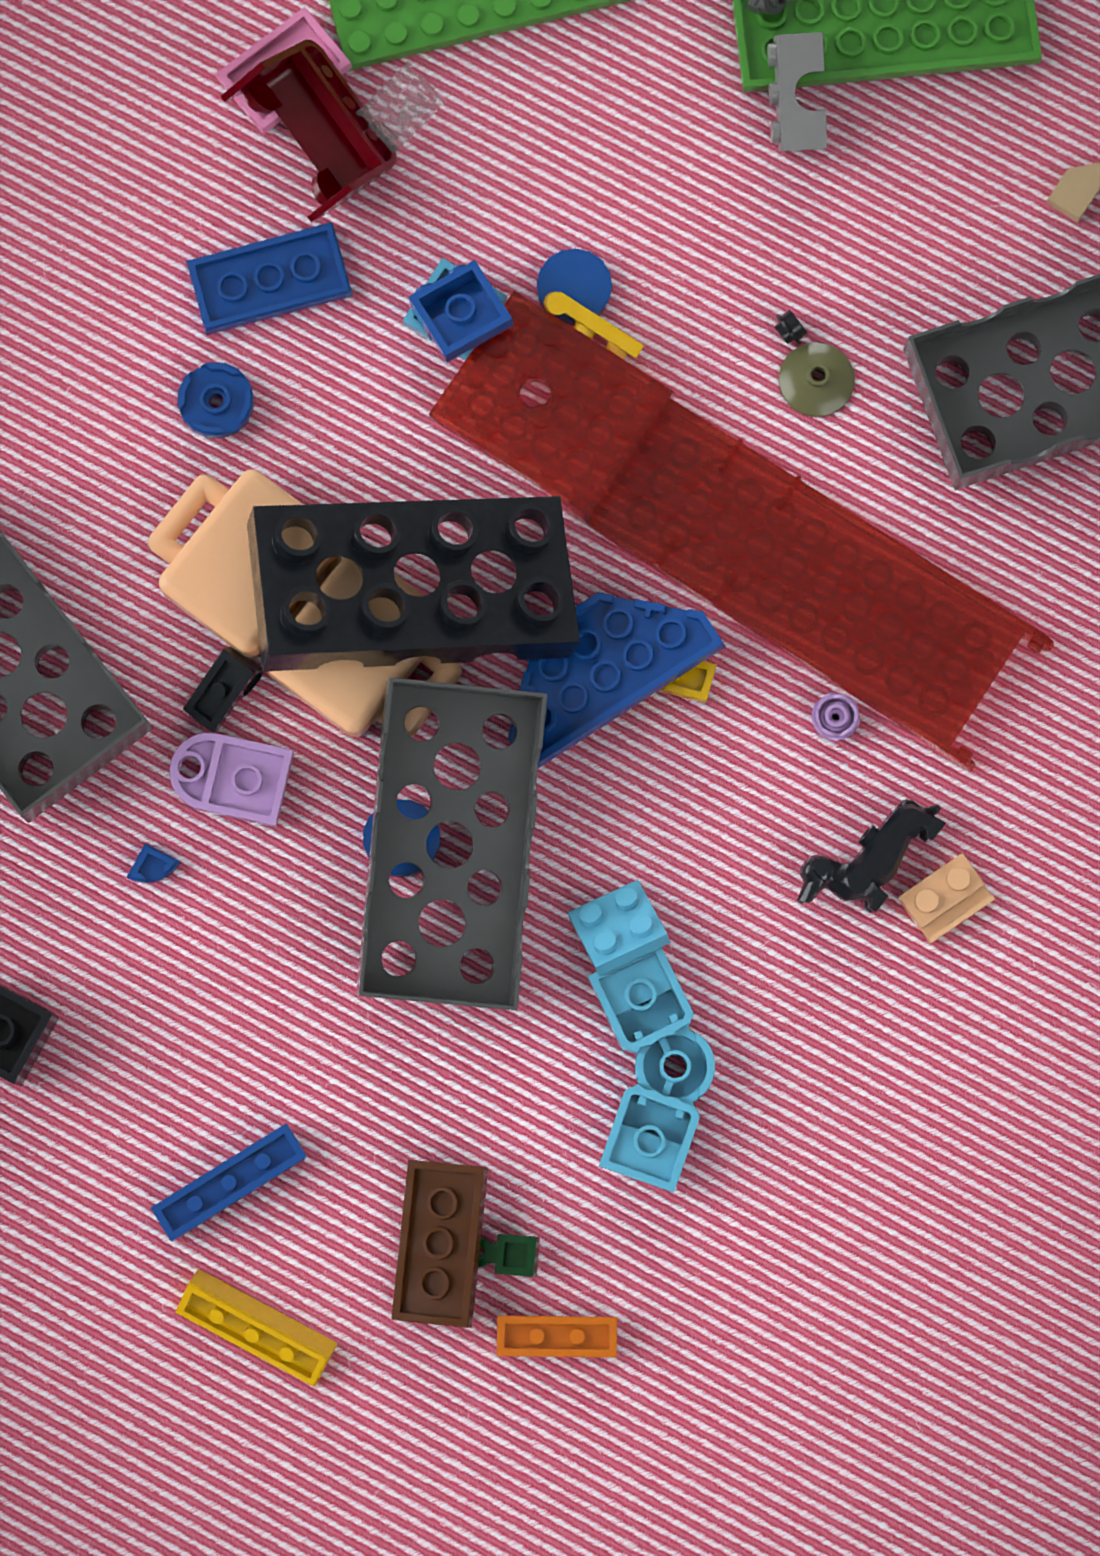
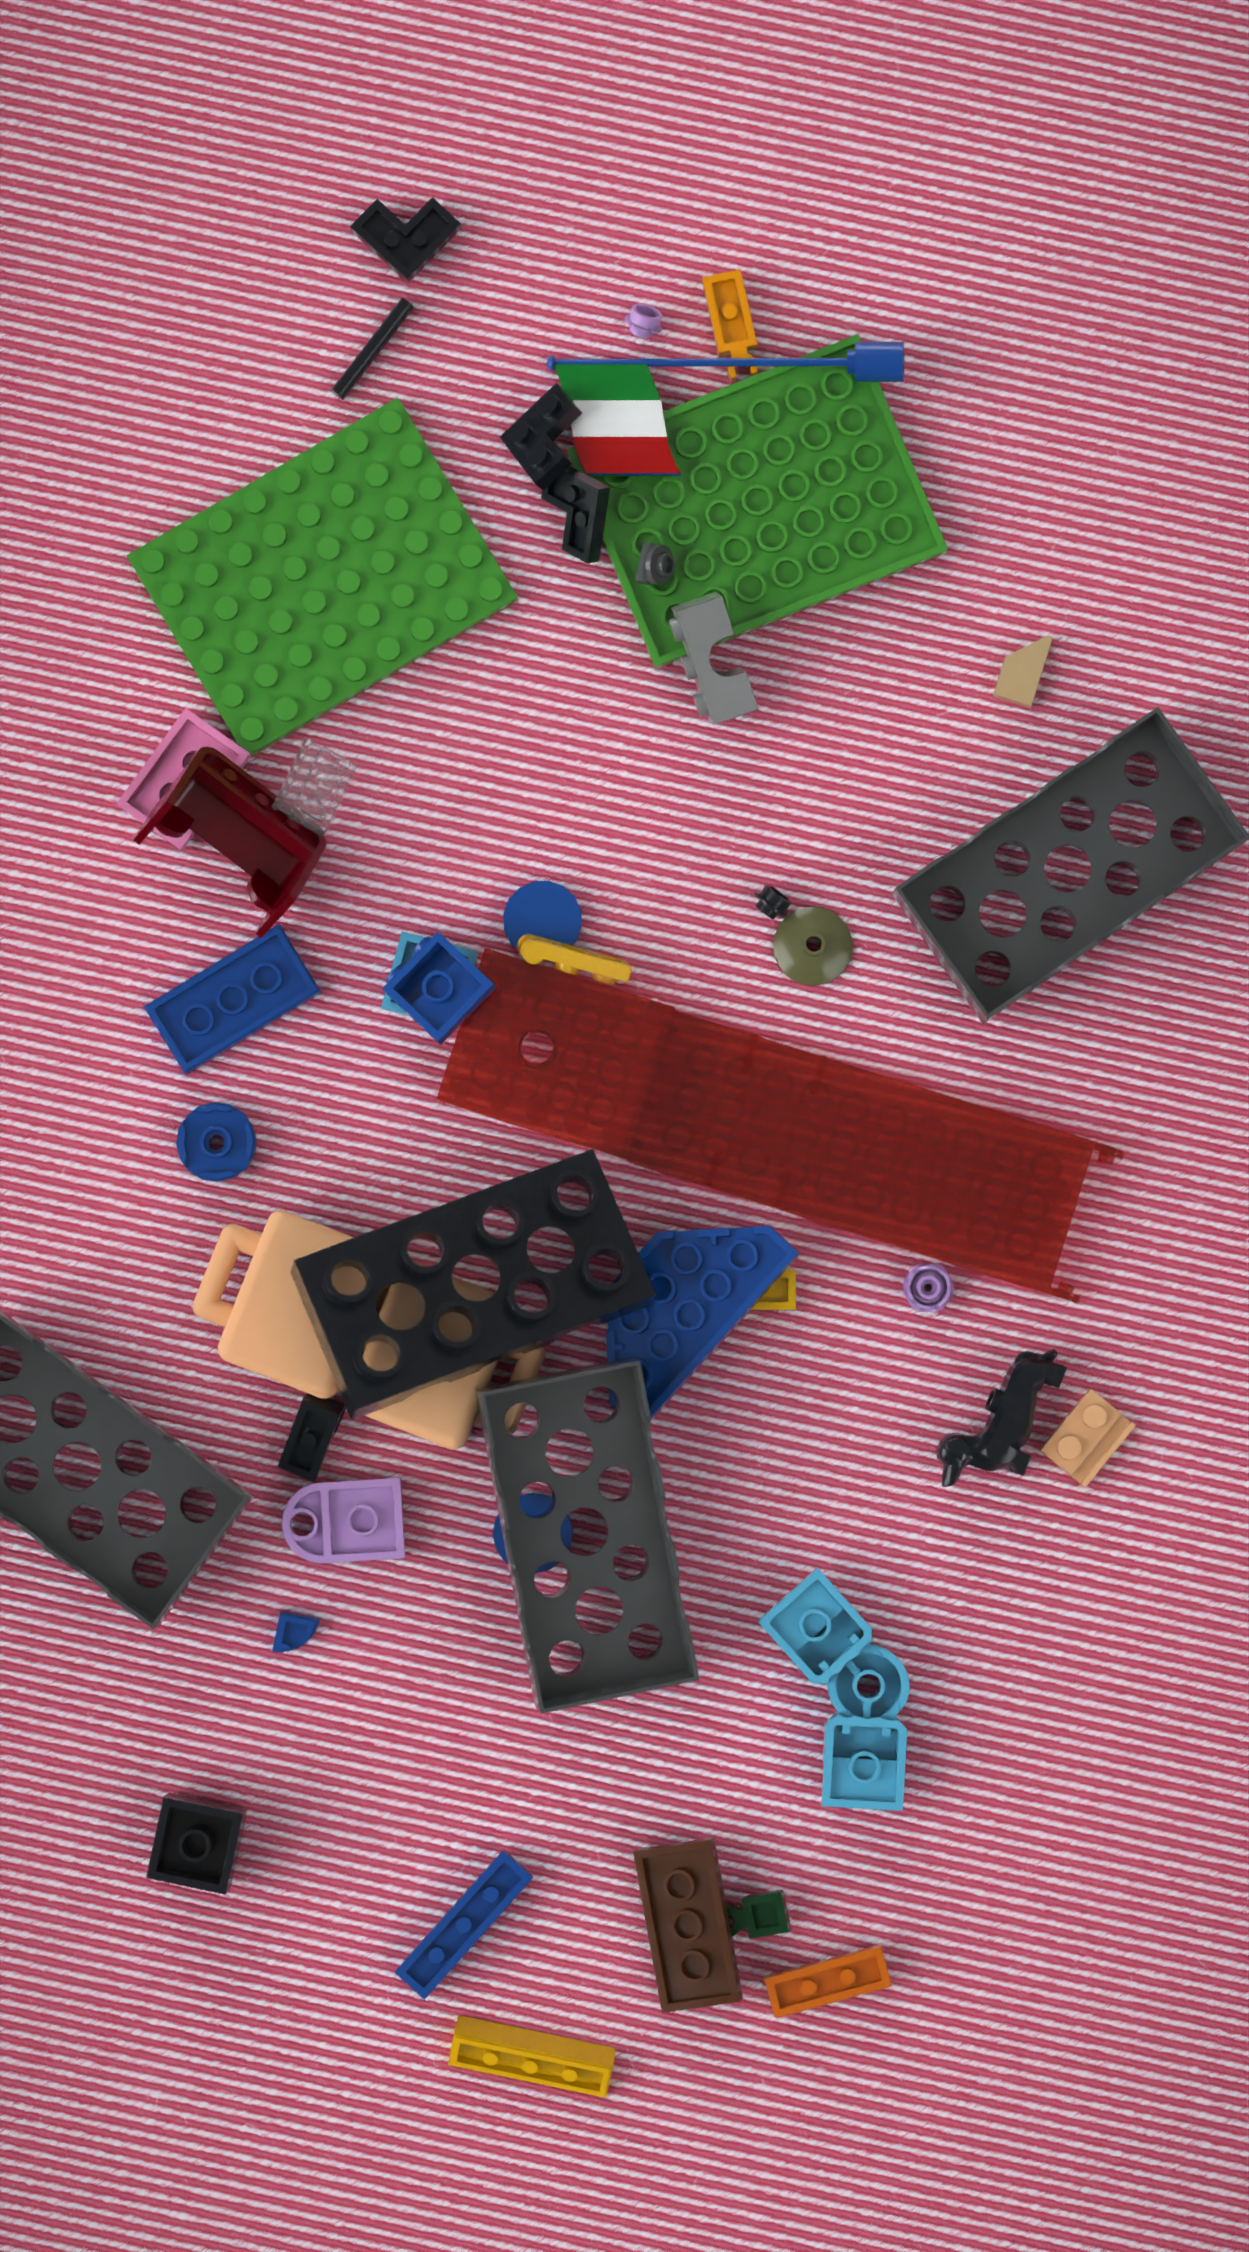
camera: 15 degrees left, 5 degrees up
medium azure plate [567,880,671,976] -> none

